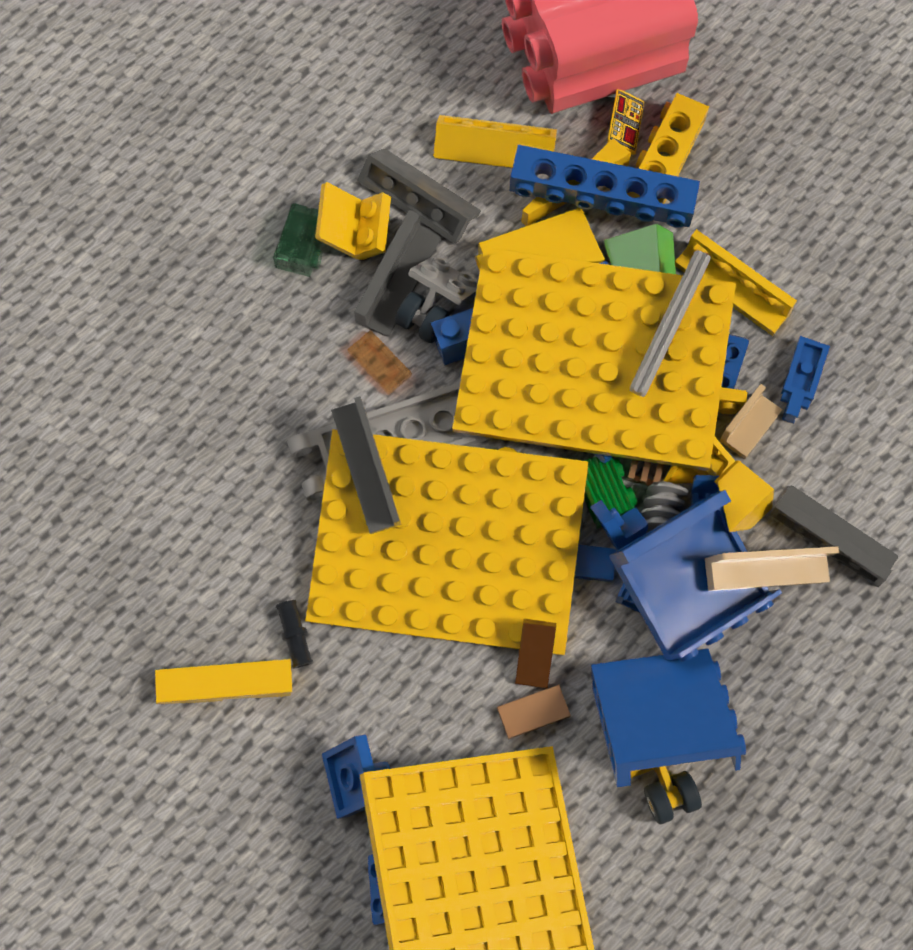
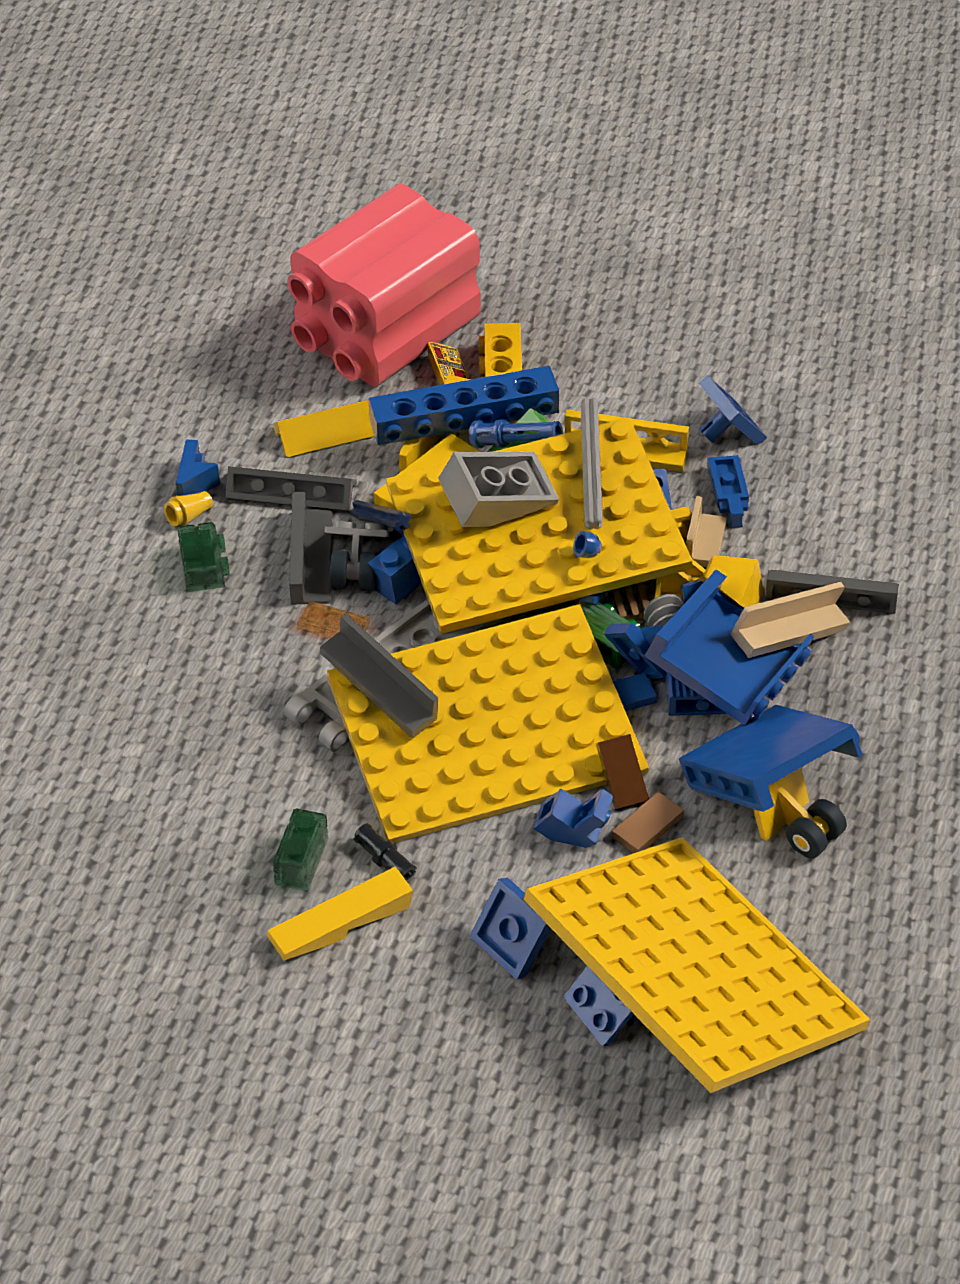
camera: 25 degrees left, 25 degrees down
yellow bracket [315,182,391,260] -> none
none -> yellow cone [164,491,213,527]
none -> blue slope [176,439,220,496]
none -> clear green brick [273,808,329,892]
none -> dark blue axle [350,500,412,530]
none -> light grey slope [438,452,559,527]
none -> blue pin [469,419,563,449]
none -> blue brick [533,789,613,848]
none -> blue hinge [573,531,602,558]
none -> blue tile [698,375,767,444]

